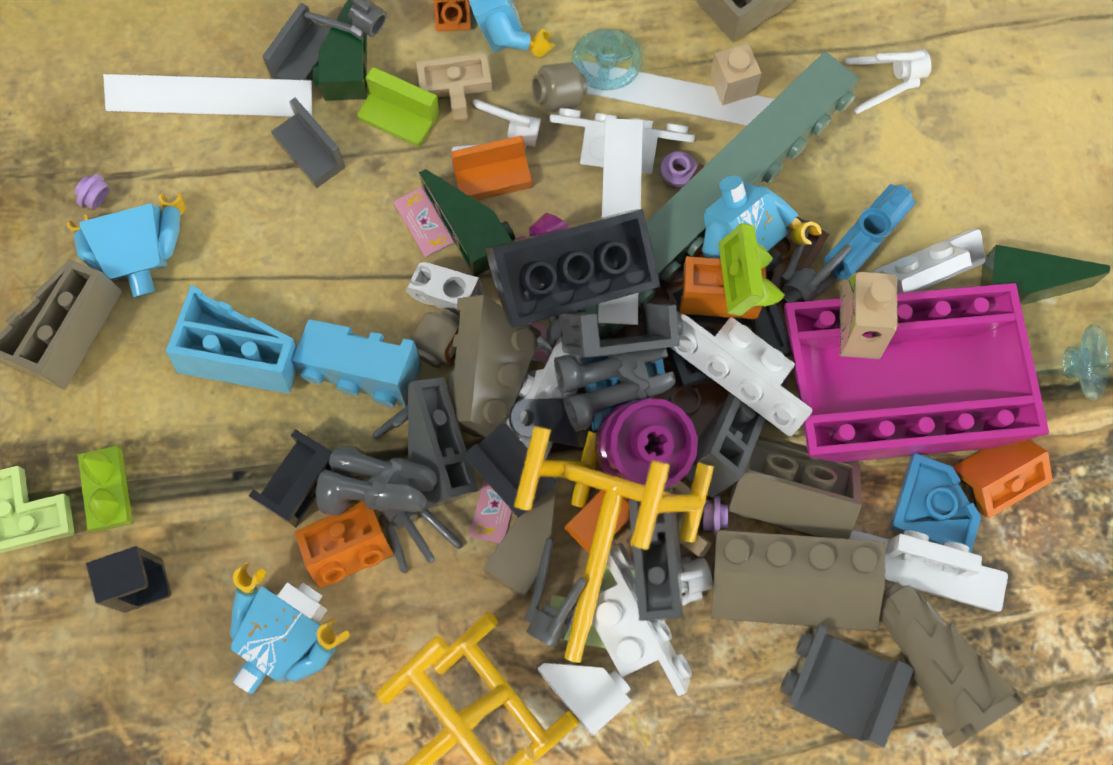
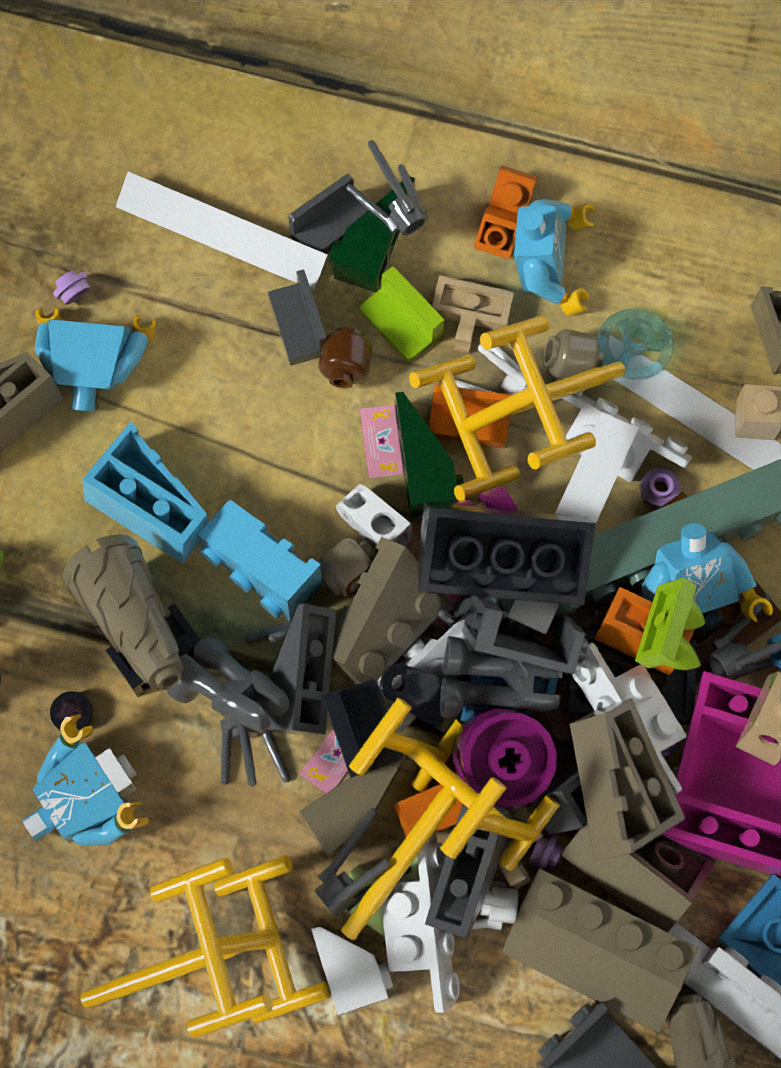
camera: 20 degrees right, 0 degrees up
orange bracket [294,501,393,588] -> none
none -> black tile [50,691,94,732]
none -> dark tan cone [62,534,184,690]
none -> reddish brown head [318,327,373,389]
none -> yellow piece [409,315,625,501]
none -> dark tan wedge [570,698,685,861]

